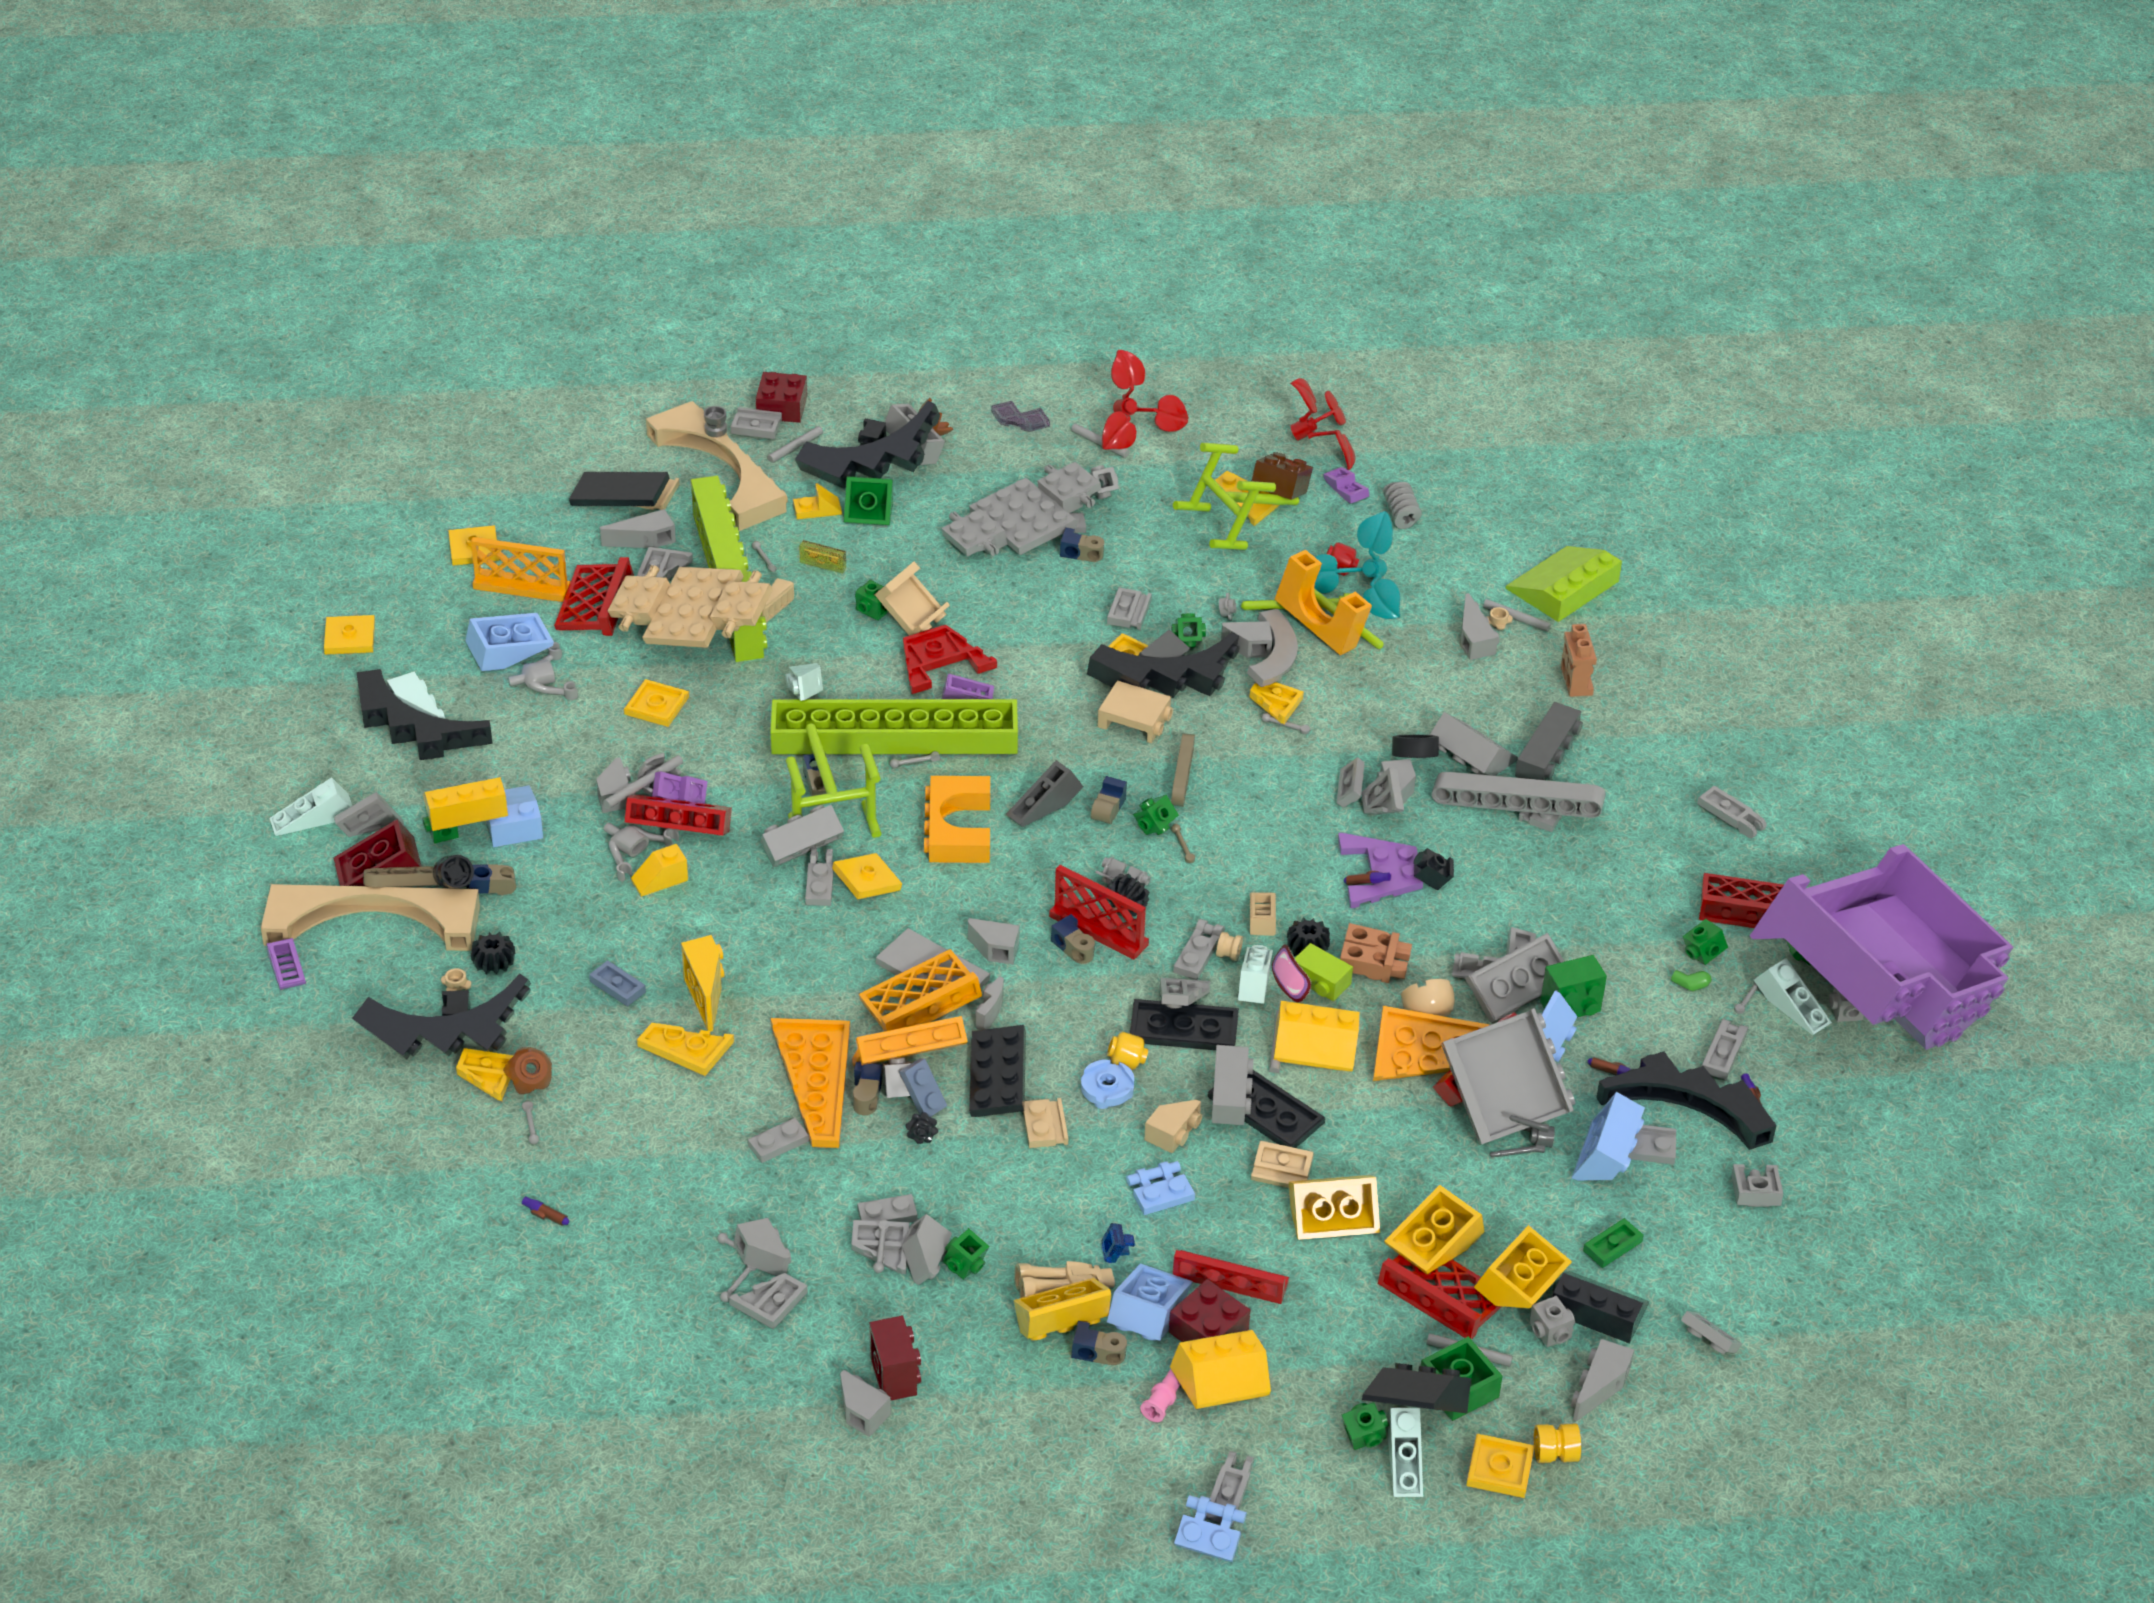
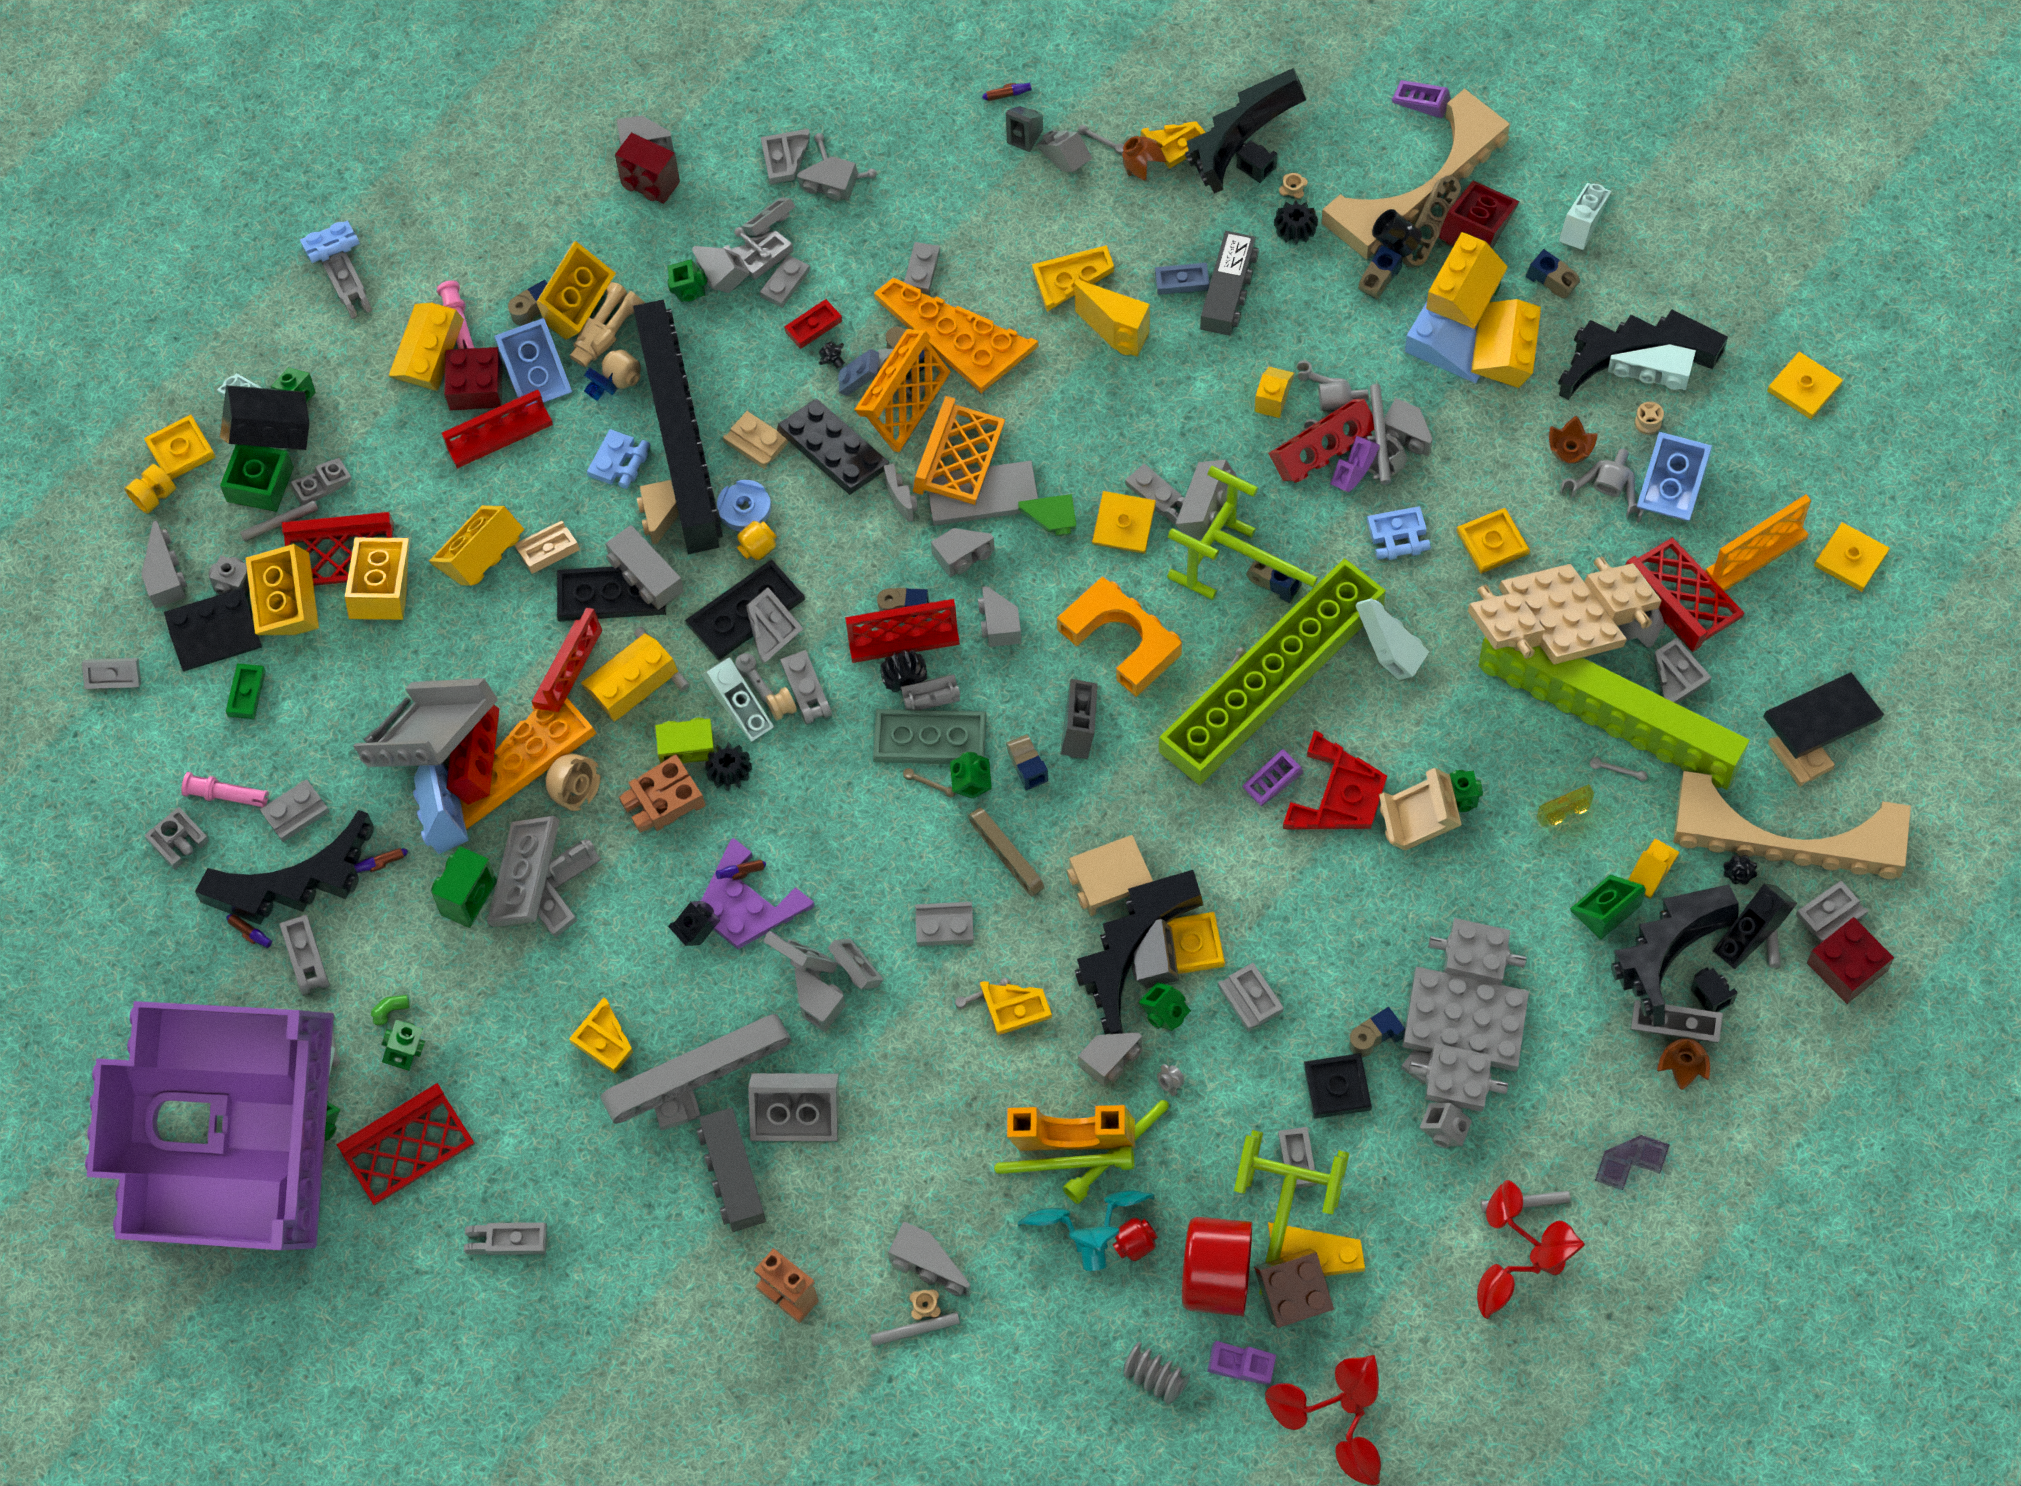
camera: 140 degrees right, 20 degrees up
light grey wing [334,792,404,837] -> none
light grey slope [599,509,676,548] -> none
flat silver wheel [704,406,727,437] -> none
tan slope [760,578,794,623] -> none
light grey tile [1247,609,1298,687] -> none
tan slope [1250,893,1276,936] -> none
sticker [1271,944,1311,1003] -> none
black tyre [1392,735,1439,758] -> none
lime slope [1505,546,1622,622] -> none
light blue slope [1572,1092,1645,1181] -> none
none -> bright pink pin [181,772,269,808]
none -> light grey slope [290,458,351,505]
none -> red fence [531,608,603,713]
none -> yellow wing [569,997,633,1074]
none -> tan head [602,350,641,389]
none -> black brick [633,299,723,554]
none -> light grey piece [736,653,774,703]
none -> light grey plate [741,197,795,237]
none -> red plate [784,299,842,349]
none -> sand green tile [873,709,987,764]
none -> light grey plate [915,902,974,946]
none -> light grey slope [978,586,1021,647]
none -> dark grey slope [1005,106,1043,152]
none -> bright green slope [1018,494,1077,536]
none -> light grey slope [1036,129,1092,172]
none -> red piece [1182,1217,1253,1317]
none -> dark grey brick [1200,231,1259,336]
none -> light grey plate [1278,1127,1317,1189]
none -> black plate [1303,1053,1372,1119]
none -> light blue plate [1367,506,1431,560]
none -> yellow slope [1471,299,1541,388]
none -> leg [1525,249,1580,298]
none -> dark orange piece [1549,416,1598,464]
none -> tan wheel [1635,402,1664,435]
none -> black slope [1713,883,1797,969]
none -> black plant [1723,855,1757,885]

